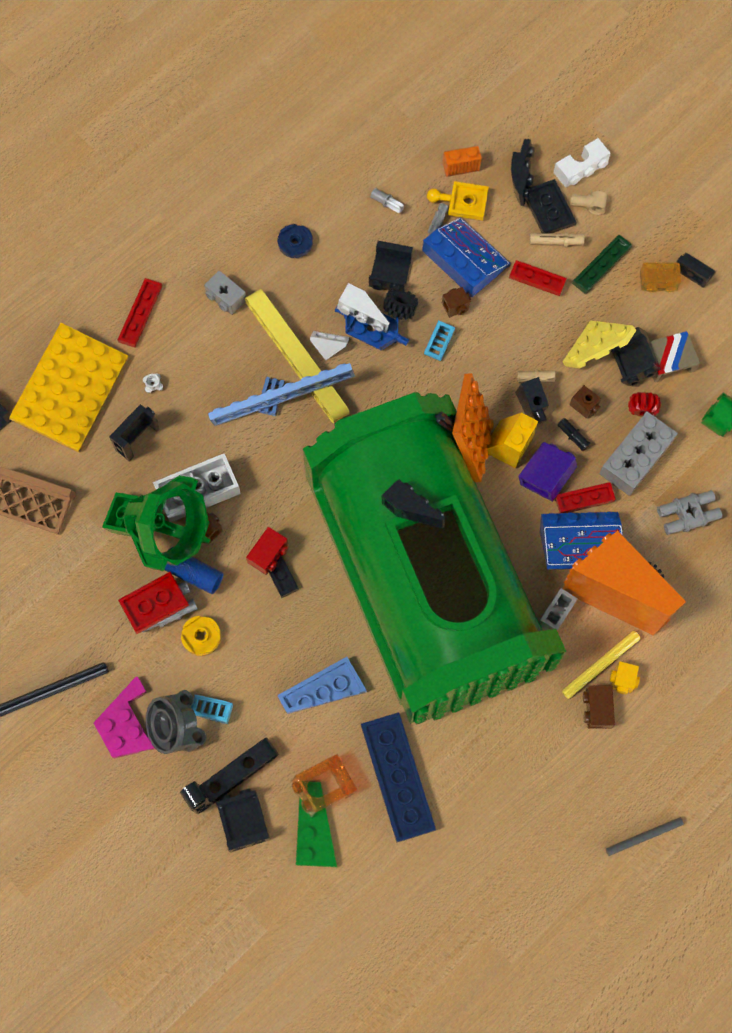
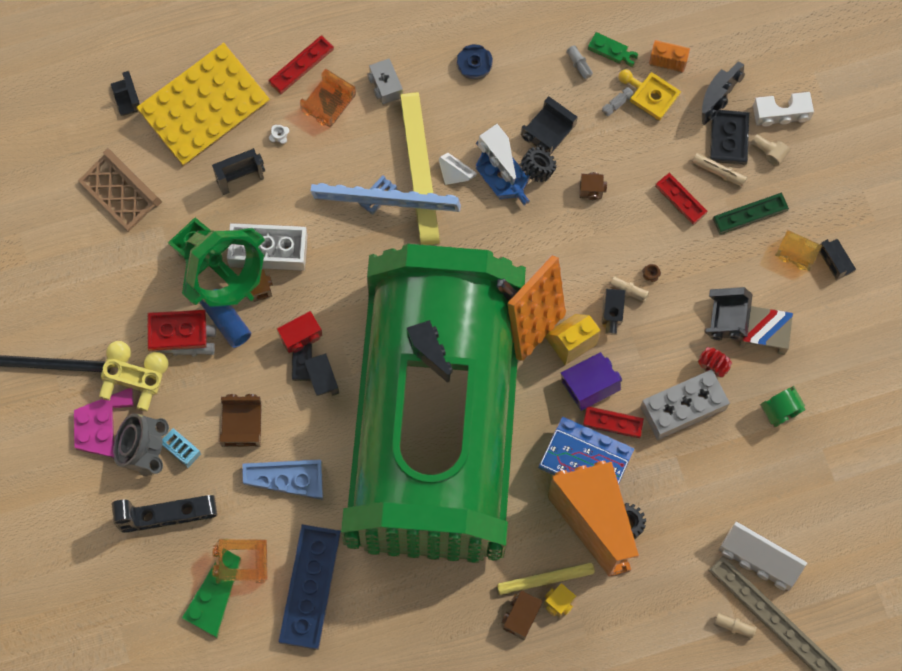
camera: 25 degrees right, 0 degrees up
yellow plate [181,616,221,656] -> none
black panel [216,788,270,853] -> none
blue slope [422,217,511,297] -> none
medium azure slope [424,320,455,361] -> none
light grey brick [539,588,578,631] -> none
black axle [558,418,590,451] -> none
light yellow plate [562,320,636,369] -> none
reddish brown brick [570,385,601,419] -> none
light grey pin [657,490,722,535] -> none
none -> light yellow piece [99,341,169,412]
none -> reddish brown panel [220,394,262,447]
none -> clear orange panel [300,68,356,128]
none -> black panel [305,353,339,396]
none -> green plate [588,32,639,67]
none -> reddish brown plate [642,264,661,282]

